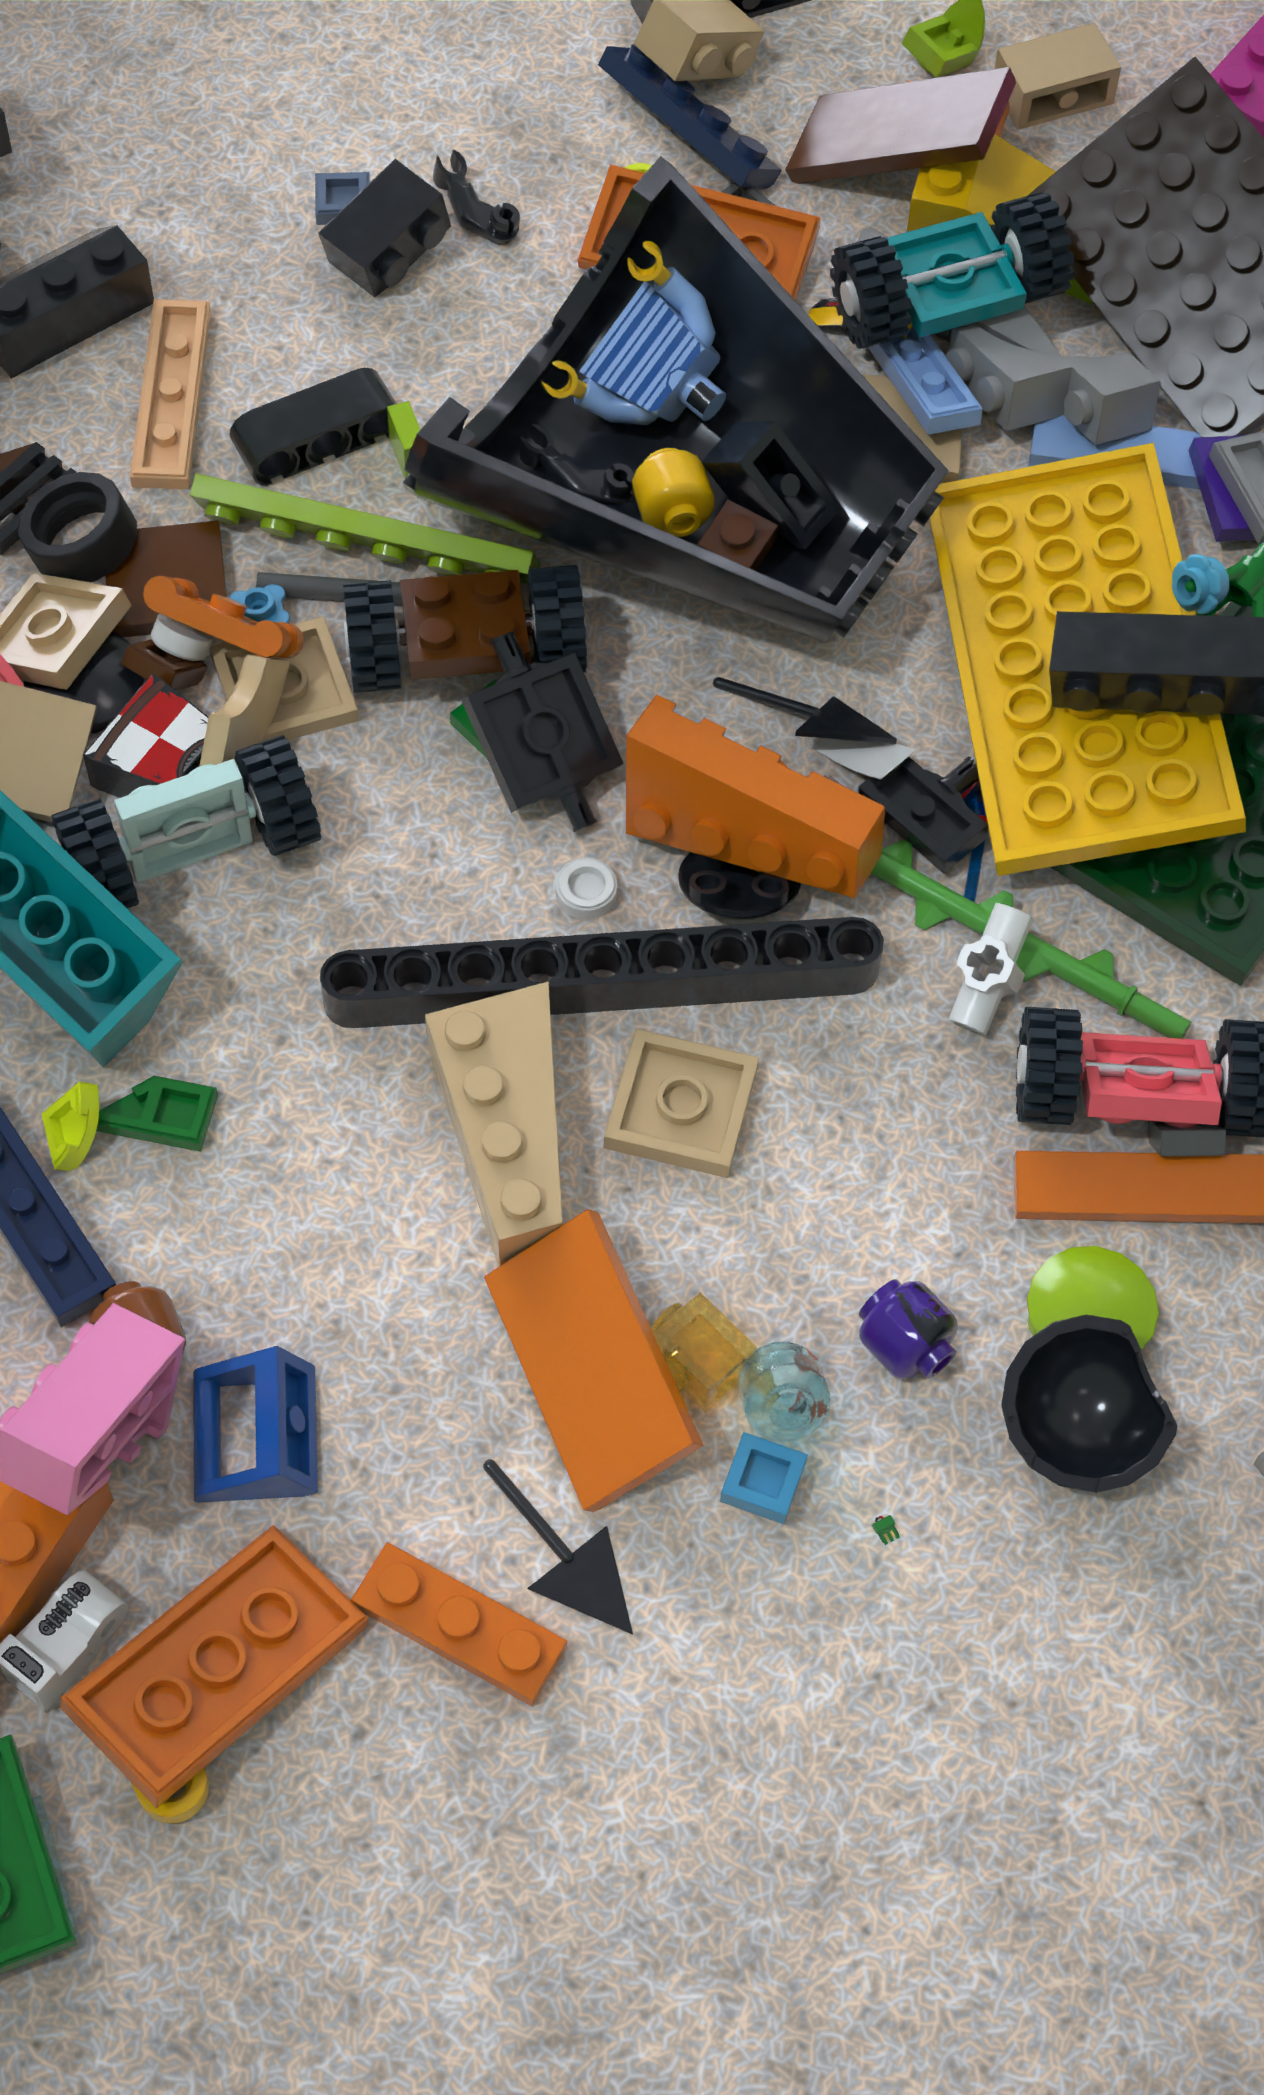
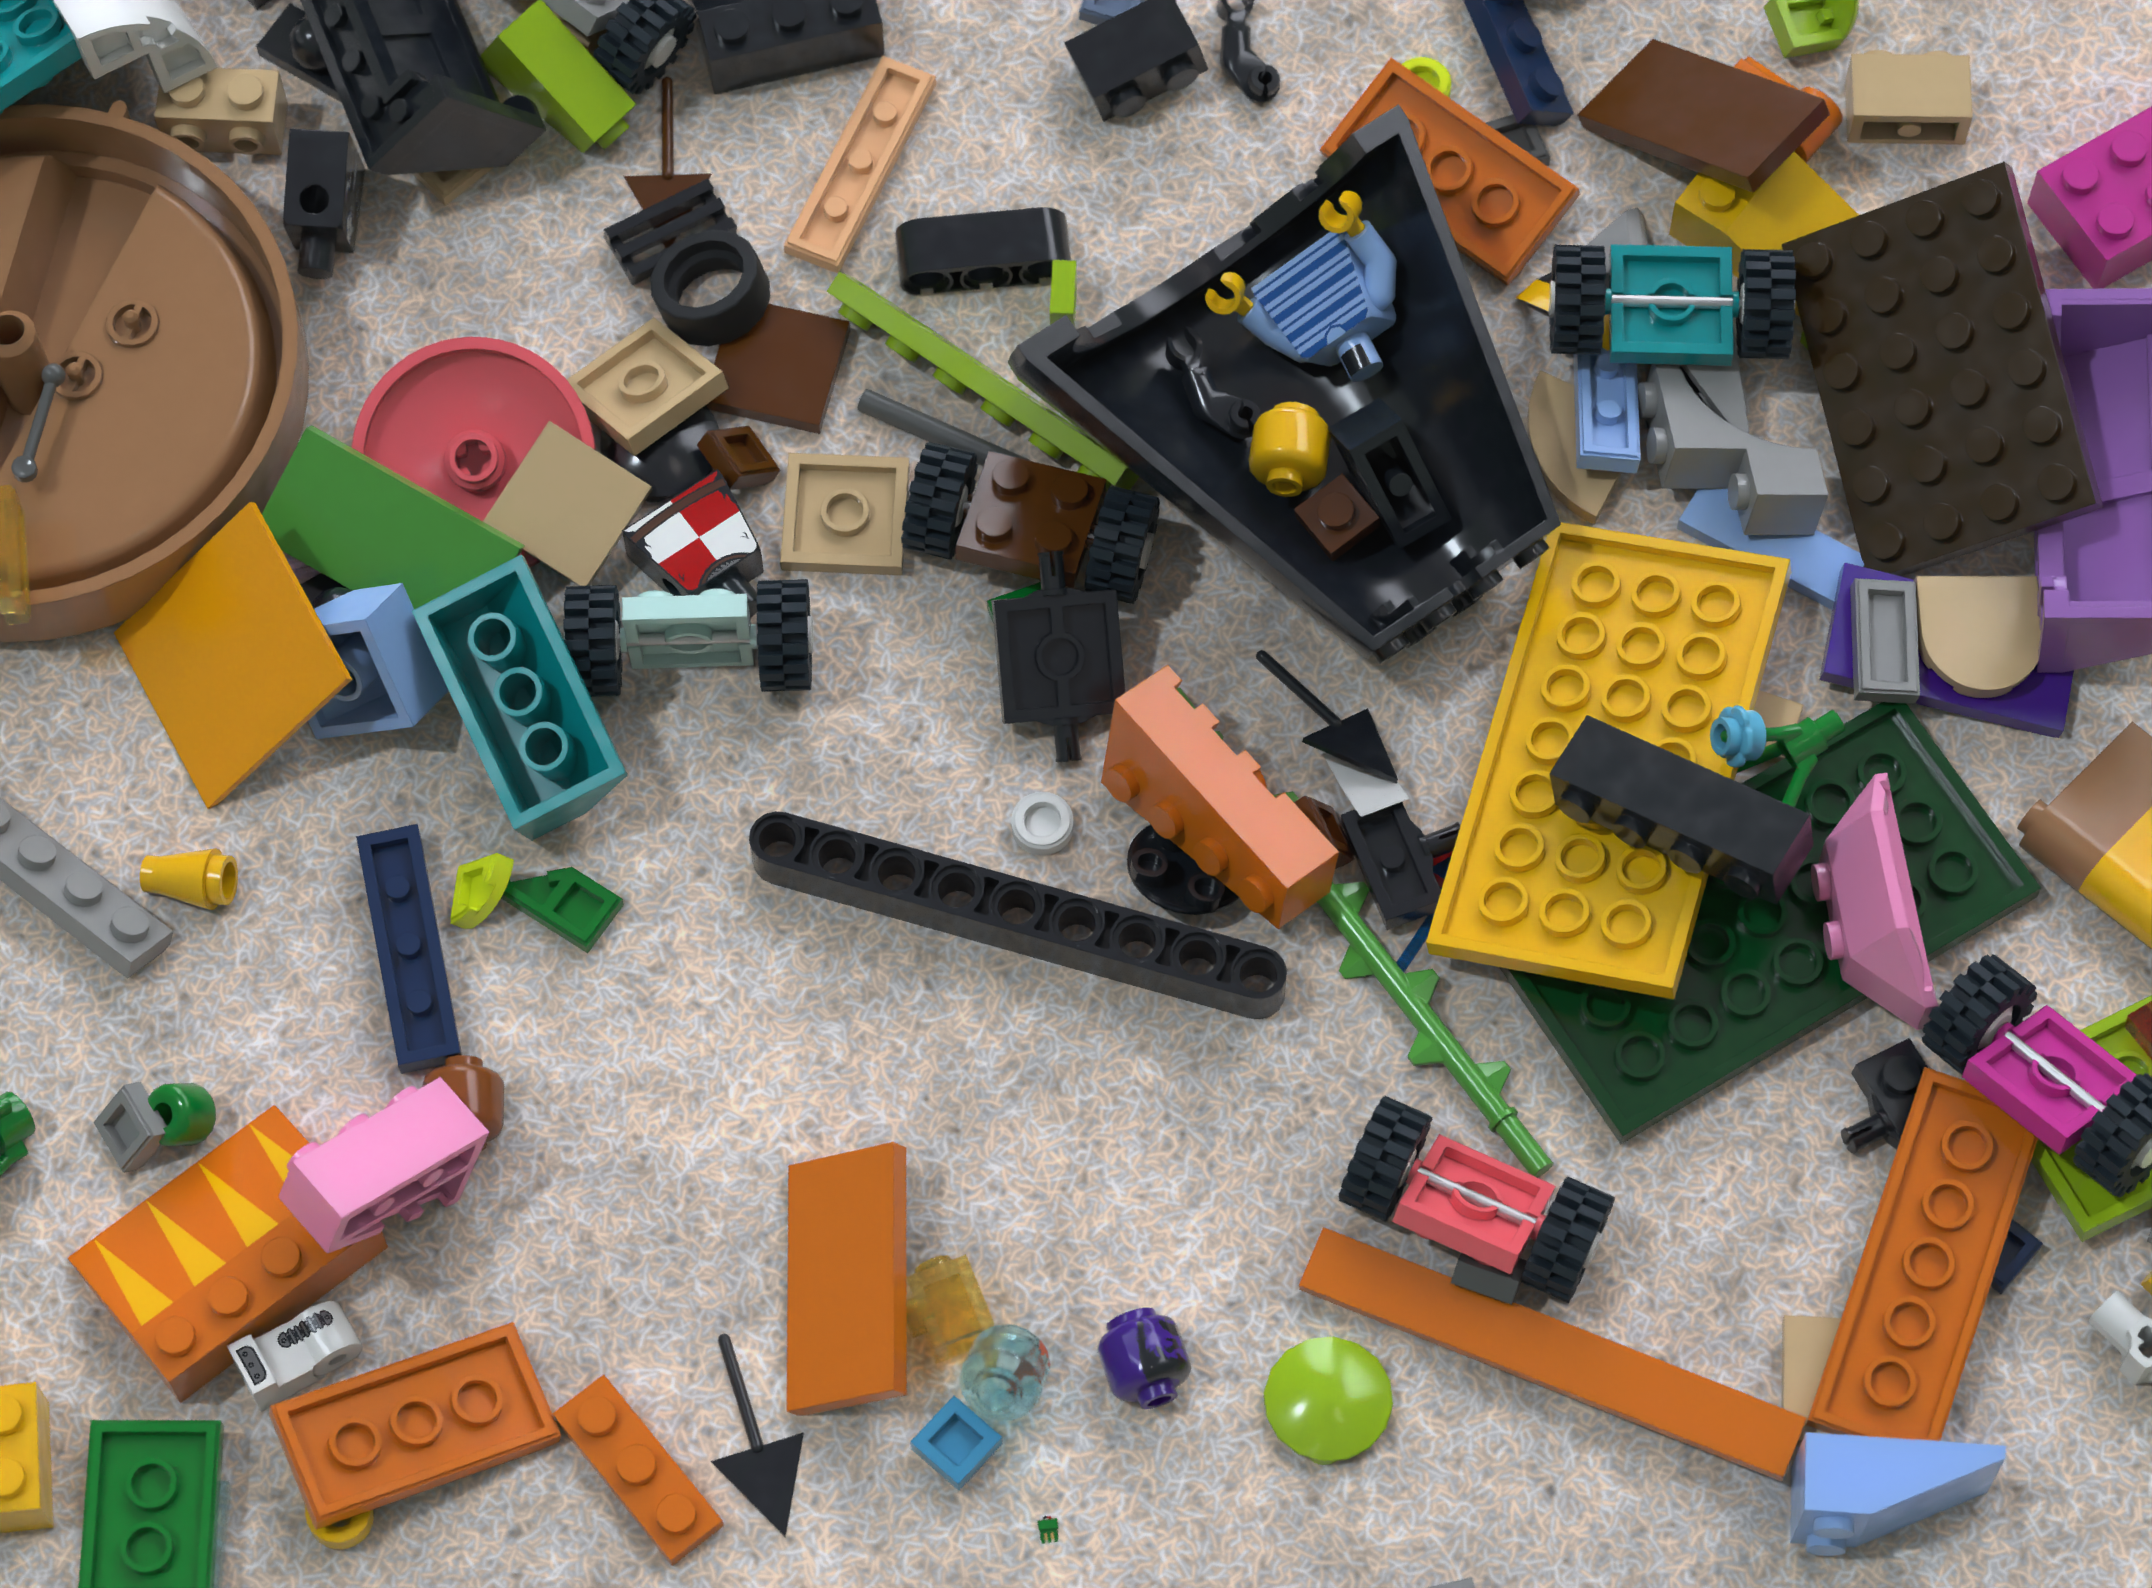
camera: 25 degrees right, 5 degrees up
orange plate [143,576,304,659] -> none
white tile [150,614,214,661] -> none
blue tile [193,1346,318,1503] -> none
tan tile [199,655,290,767] -> none
dark azure plate [229,584,290,623] -> none
tan wedge [425,982,562,1267] -> none
tan tile [603,1028,759,1178] -> none
white axle [948,903,1033,1035] -> none
black cylinder [1001,1314,1178,1493] -> none

